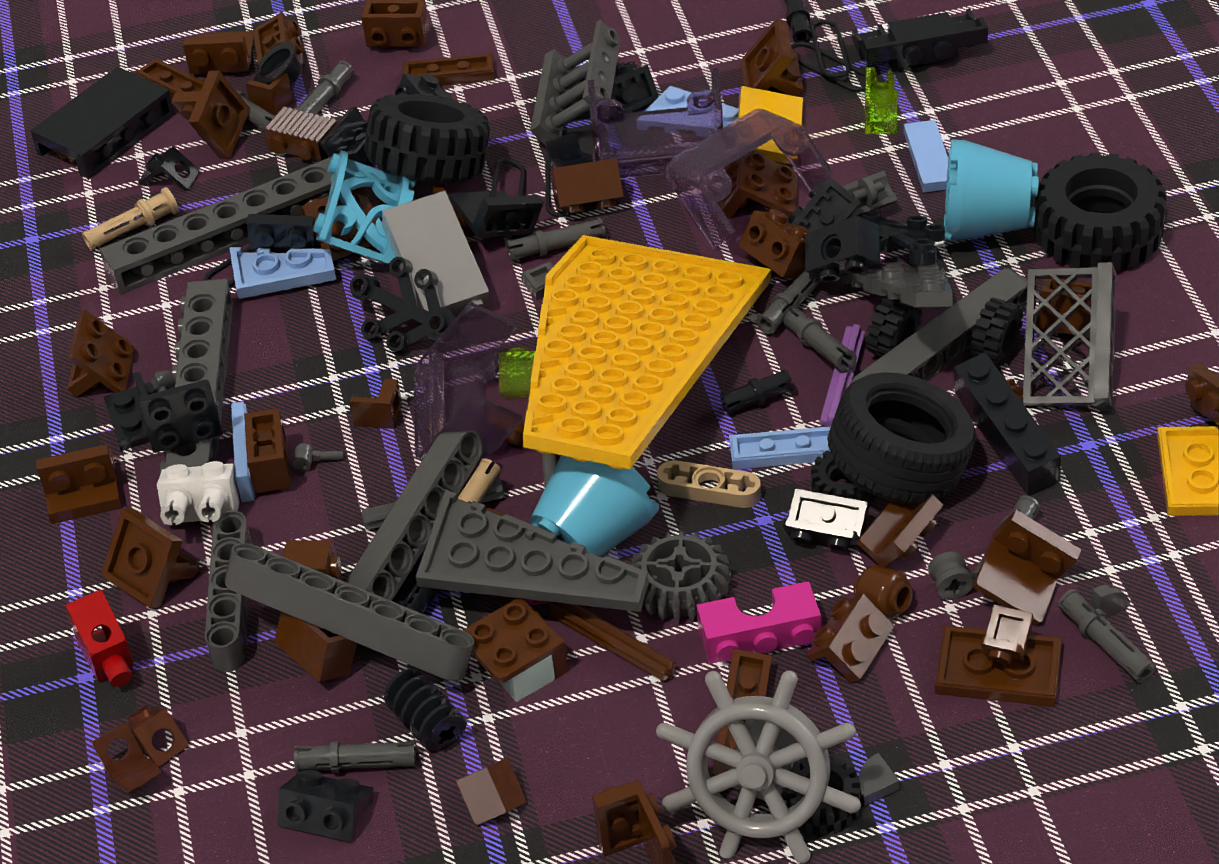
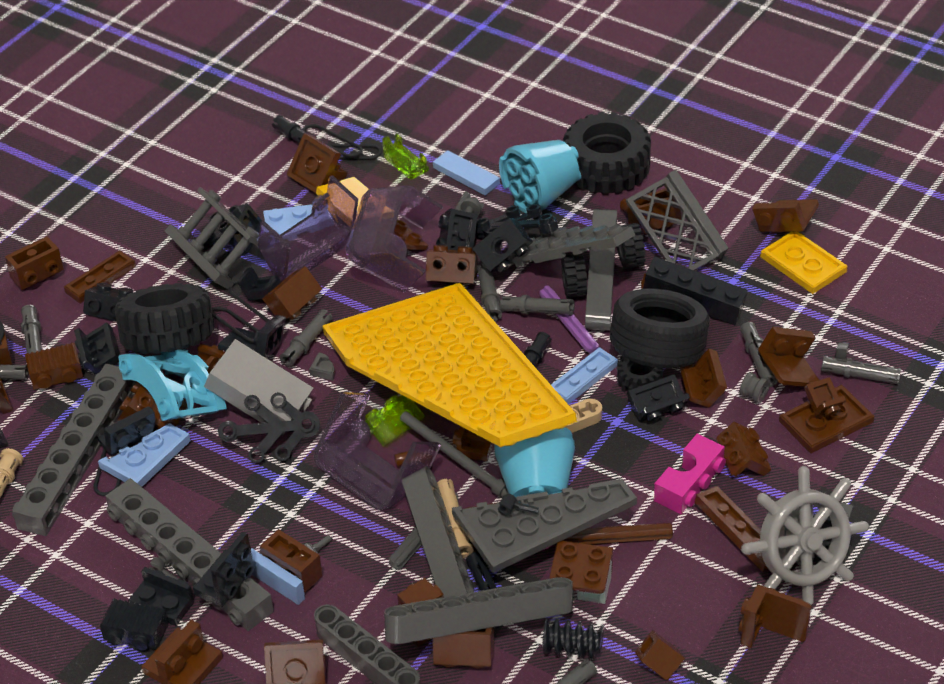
camera: 45 degrees left, 0 degrees up
reddish brown bracket [66,310,135,397] -> none
white brick [157,461,240,525] -> none
reddish brown panel [349,379,402,429] -> none
dark grey gear [631,530,731,623] -> none
black bracket [852,8,988,69] -> none
reddish brown head [853,565,913,619] -> none
none -> black brick [100,598,168,650]
none -> black hand [498,494,539,515]

